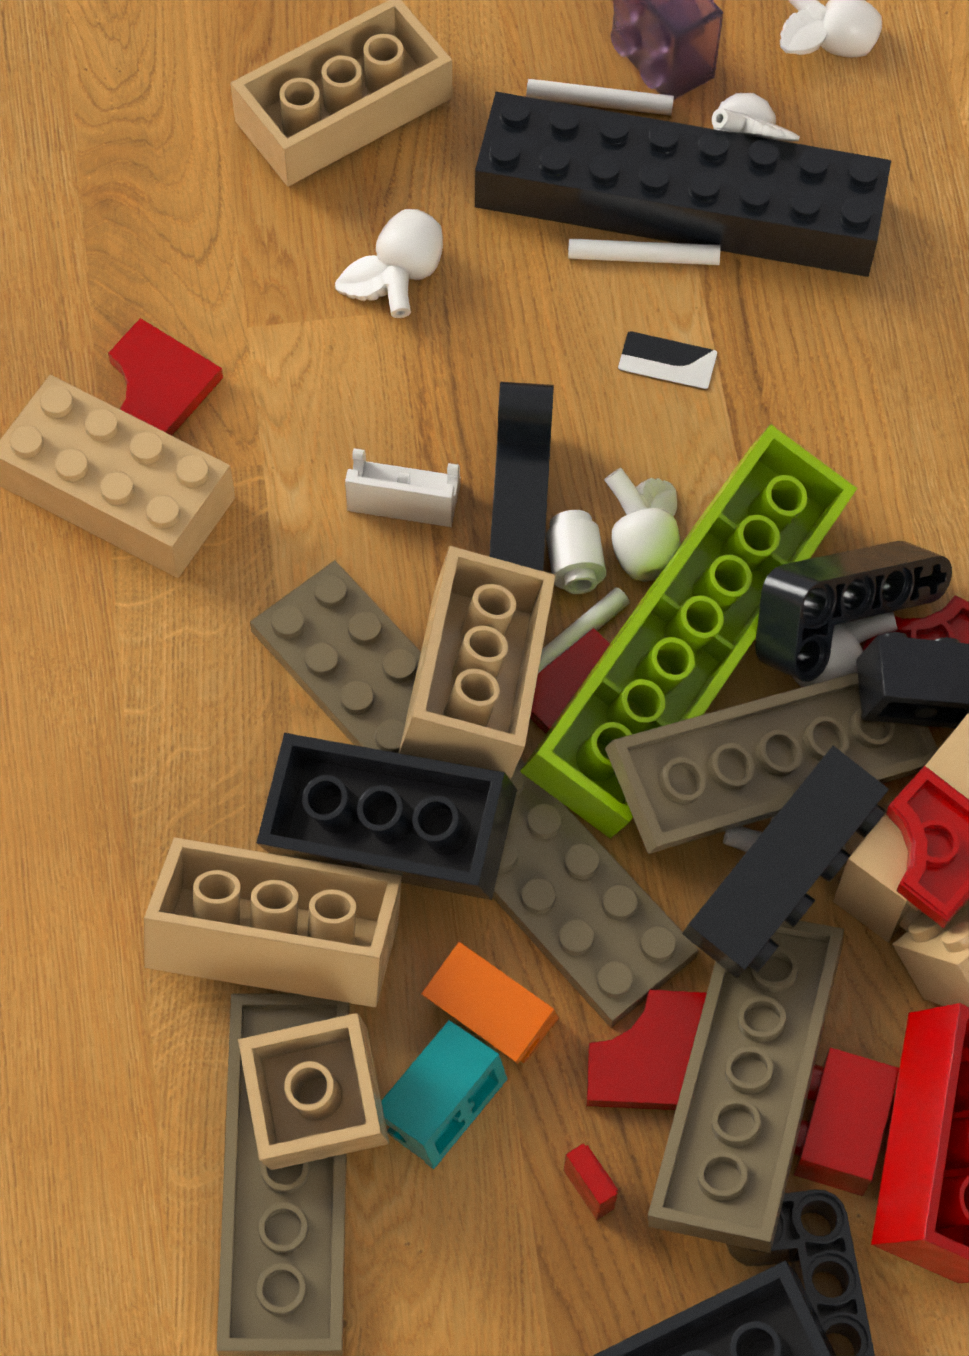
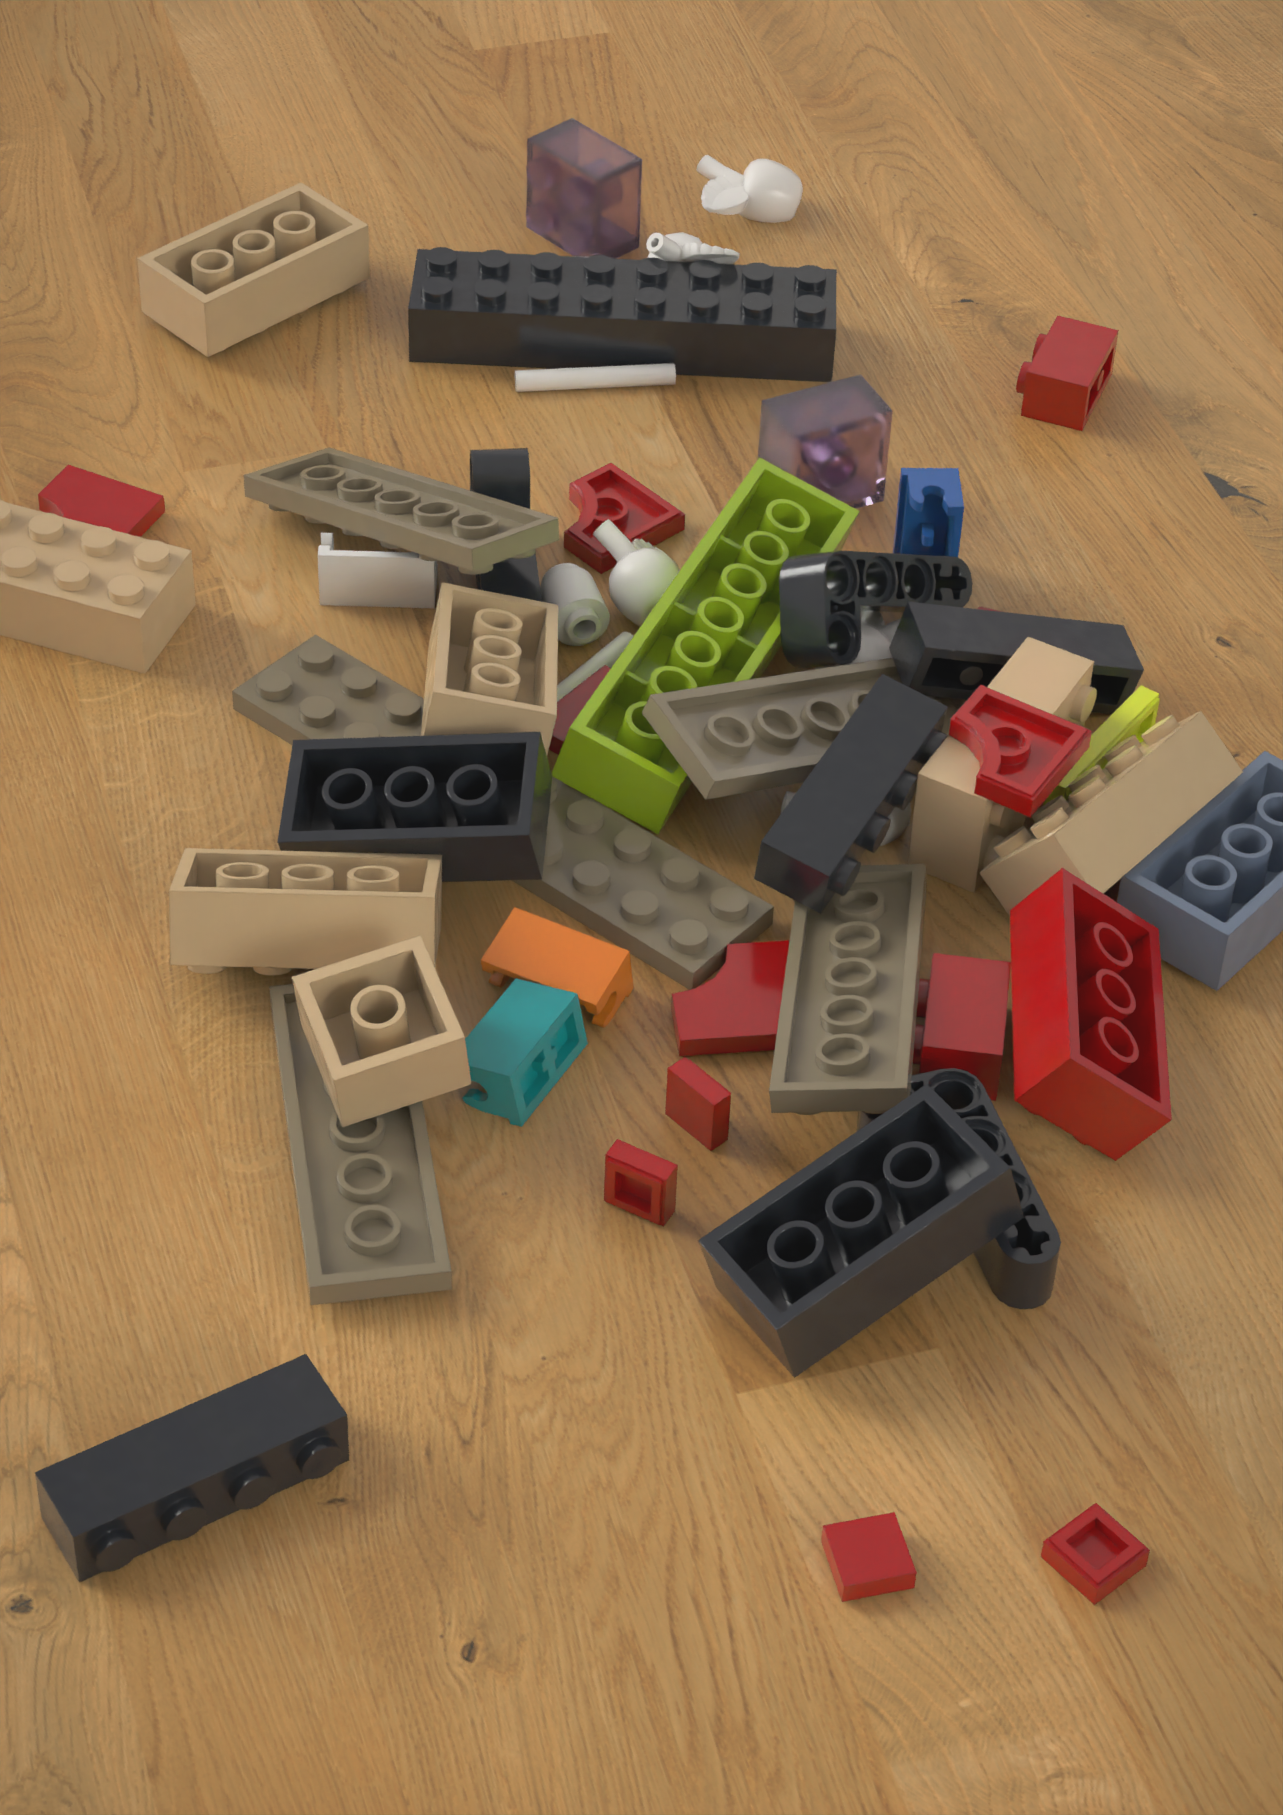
camera: 10 degrees left, 20 degrees down
white piece [335,209,443,318] -> none
sticker [618,331,717,389] -> none
none -> dark tan plate [243,447,559,574]
none -> red tile [564,463,685,574]
none -> red tile [604,1139,678,1227]
none -> brick [758,374,893,509]
none -> blue hinge [893,468,964,558]

